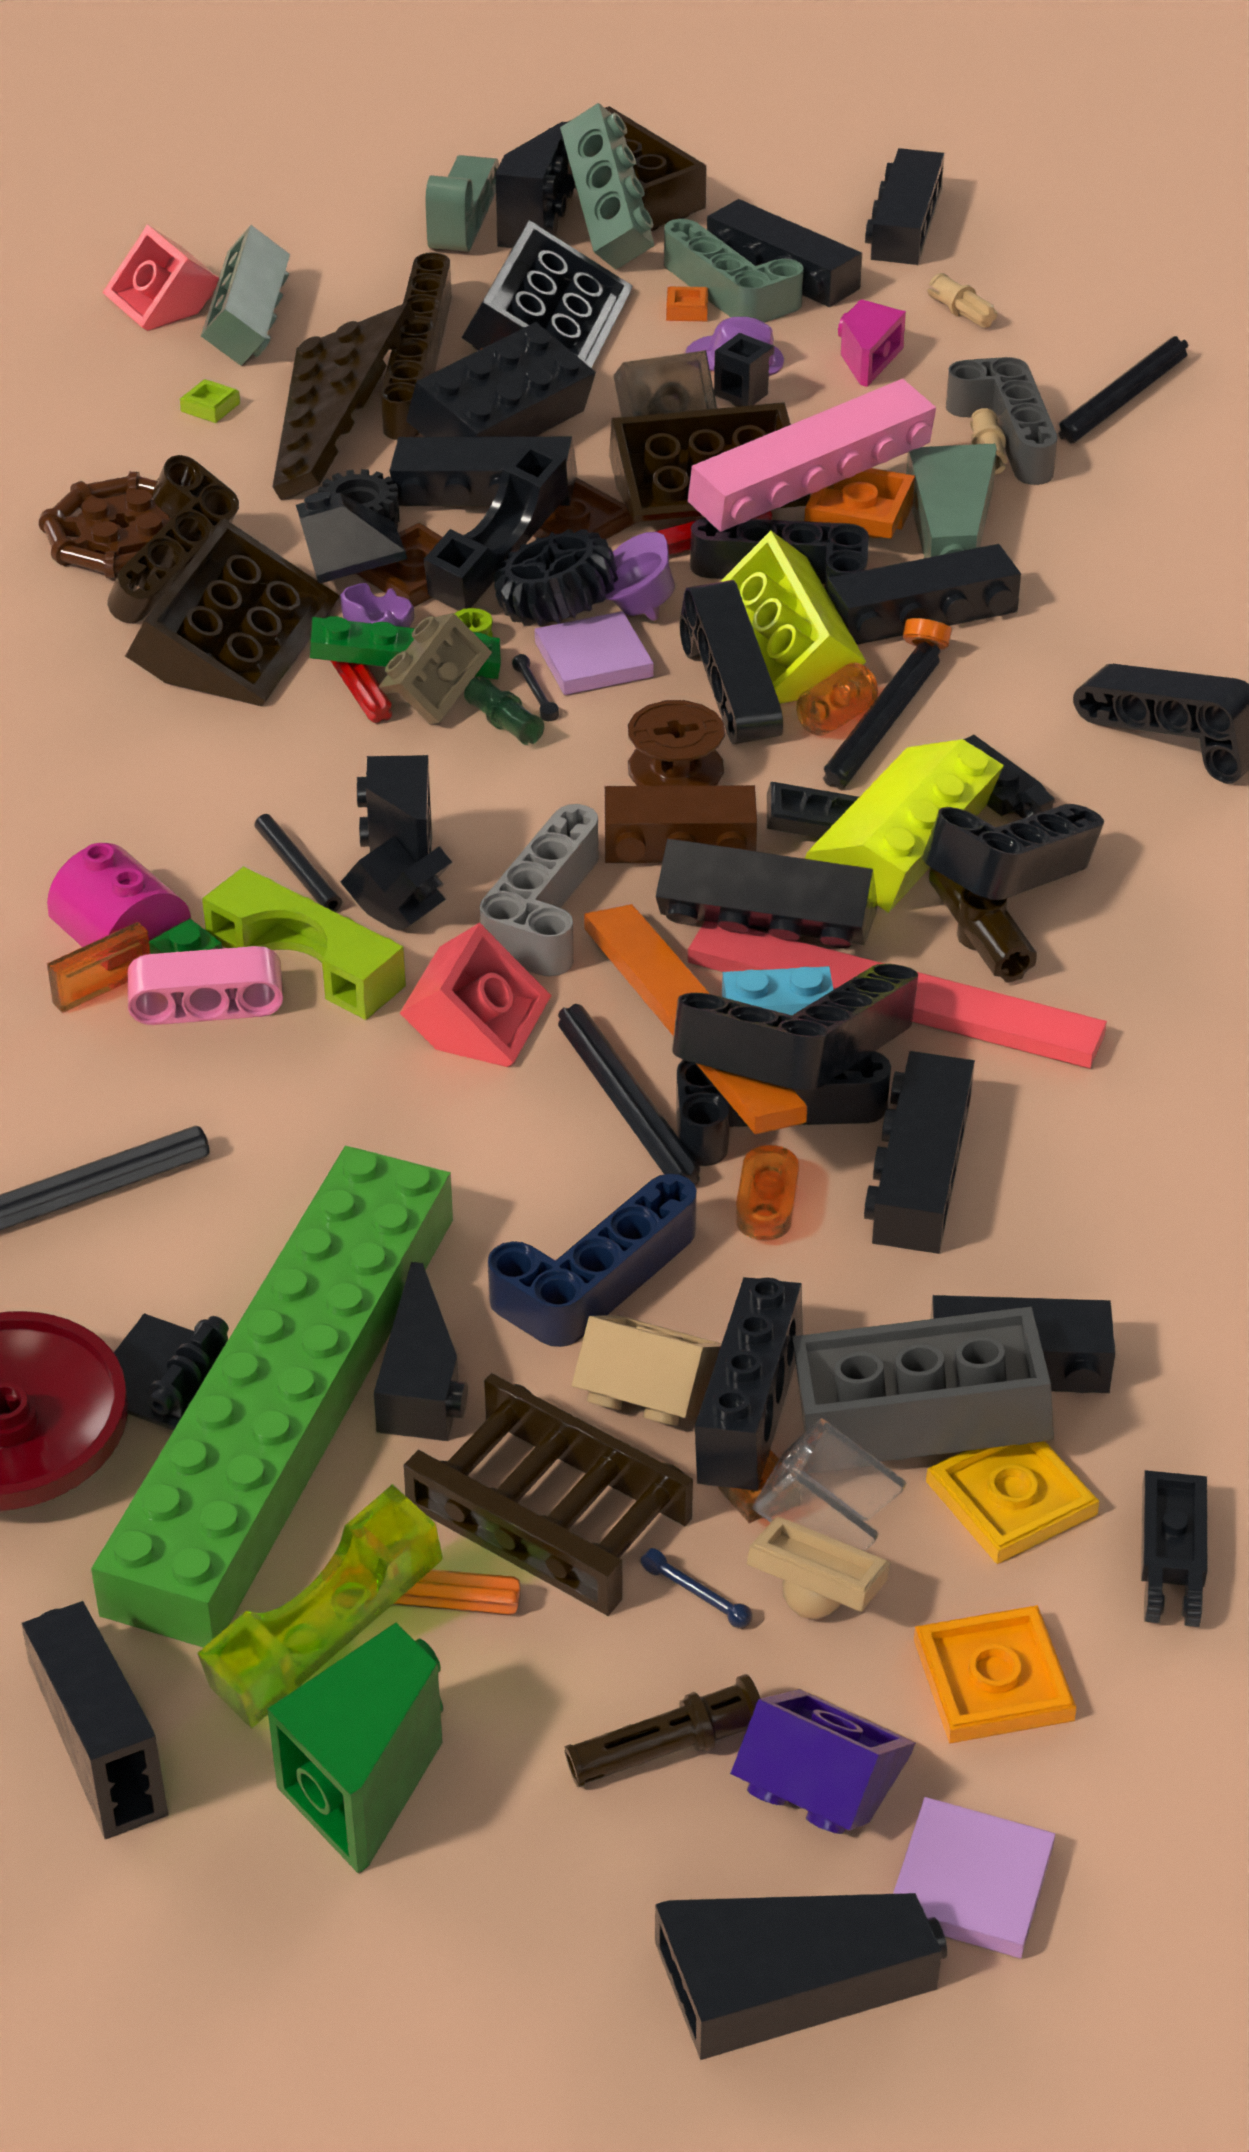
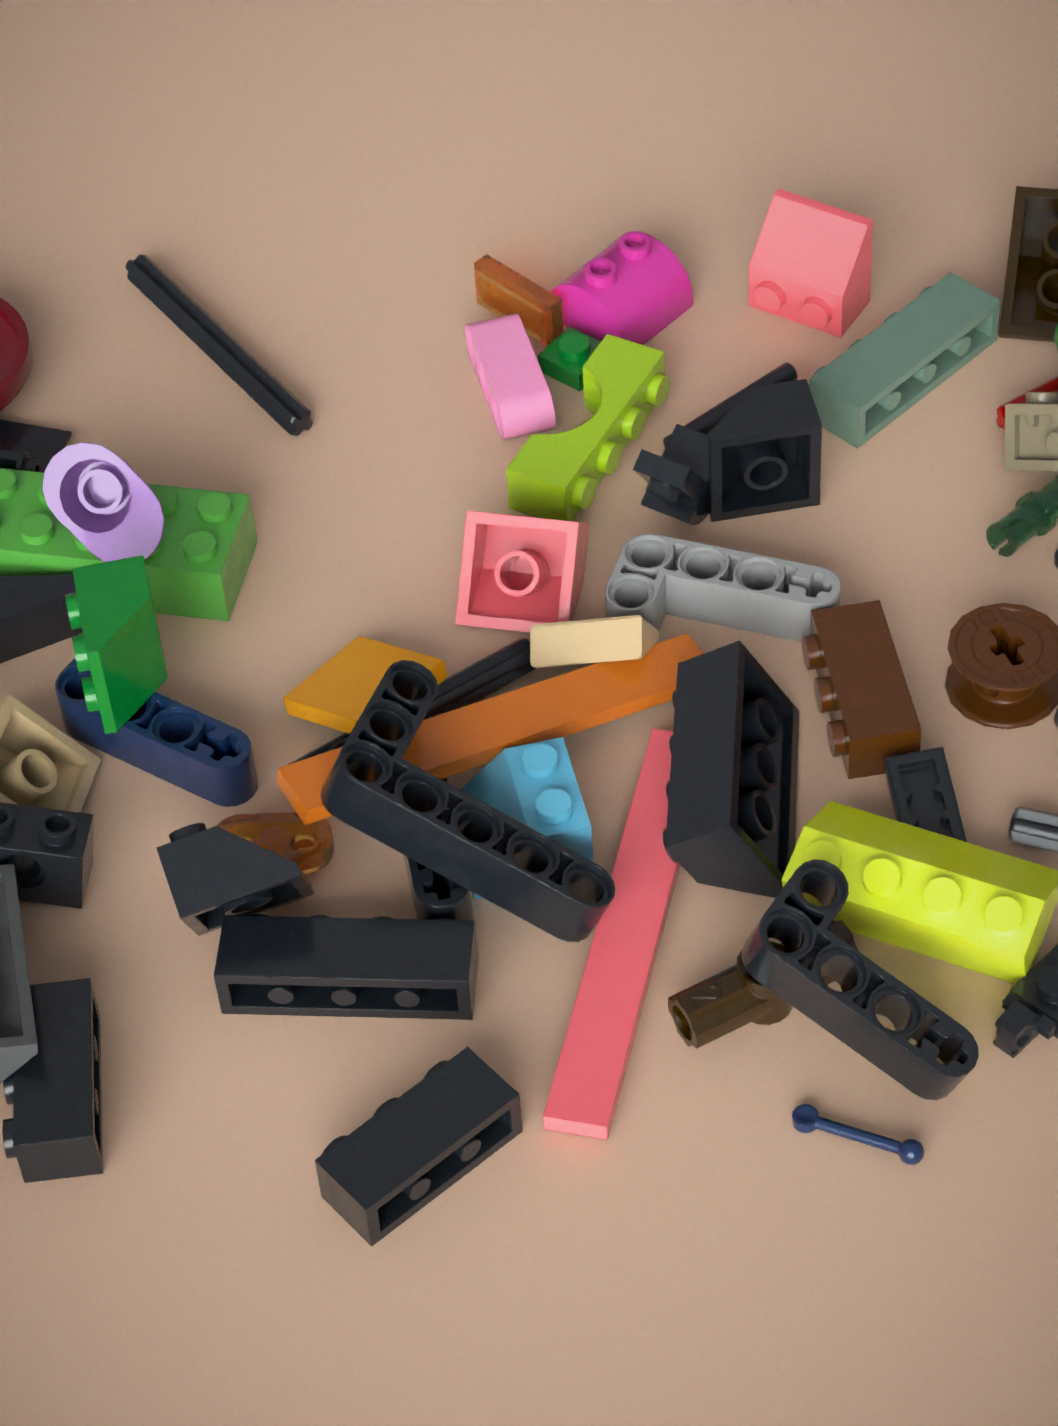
camera: 85 degrees right, 5 degrees up
none -> piece [43,442,165,562]
none -> green slope [65,555,168,734]
none -> black slope [156,823,315,936]
none -> light orange tile [283,636,448,734]
none -> black brick [315,1047,523,1247]
none -> tan slope [530,615,659,668]
none -> coral slope [749,189,873,338]
none -> dark blue hinge [792,1104,925,1165]
none -> sand green brick [809,272,1000,449]

